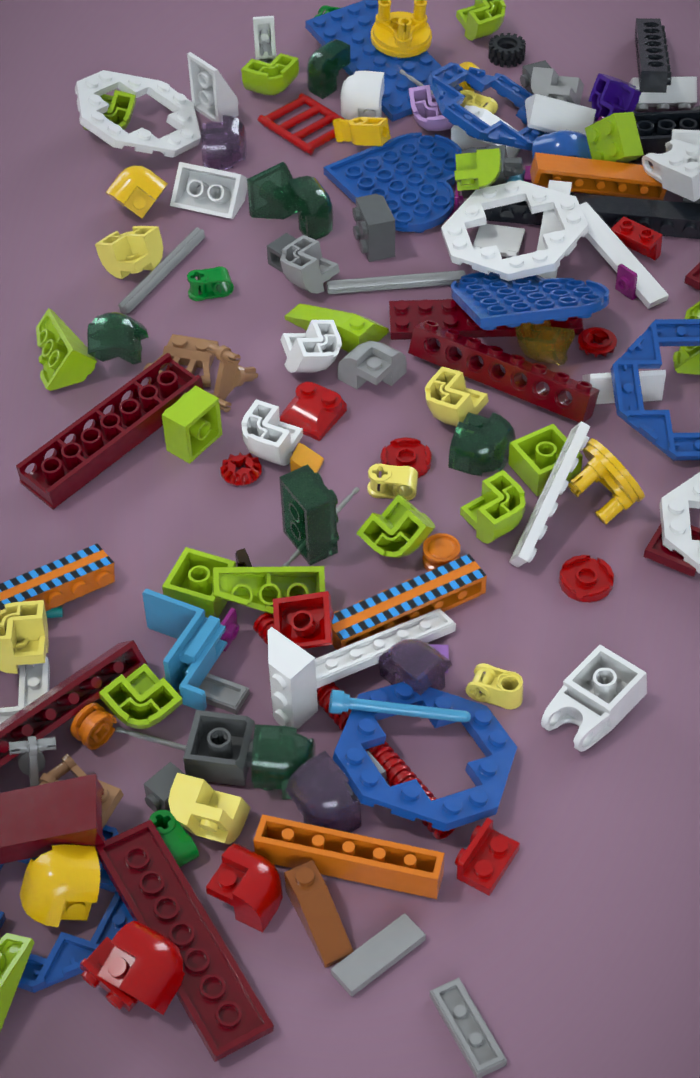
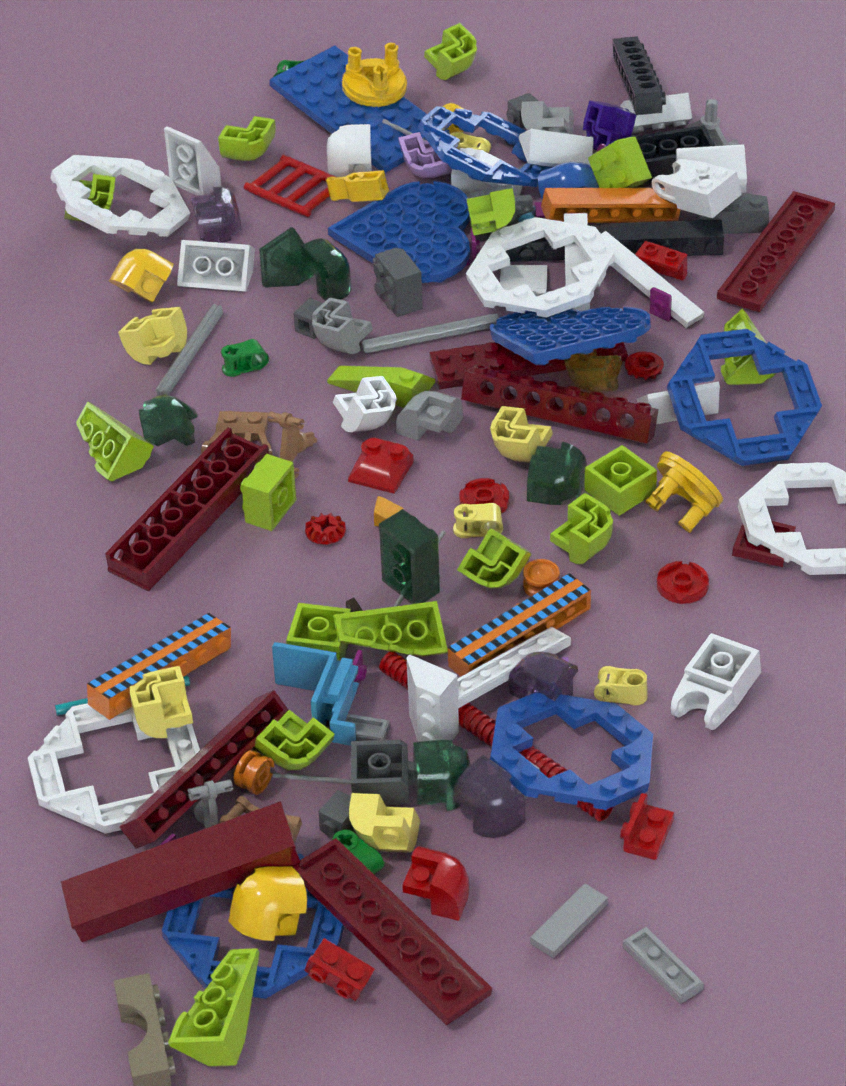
camera: 10 degrees left, 5 degrees down
red brick [97,921,185,1015] -> none
white brick [241,399,303,466] -> none
white slope [253,16,276,64] -> none
orange brick [253,814,445,899] -> none
red slope [273,591,334,649] -> none
dark orange slope [284,860,354,968] -> none
clear green brick [307,39,351,99] -> none
dark azure piece [329,689,471,723] -> none
black tyre [488,33,526,68] -> none
white plate [509,421,591,567] -> none

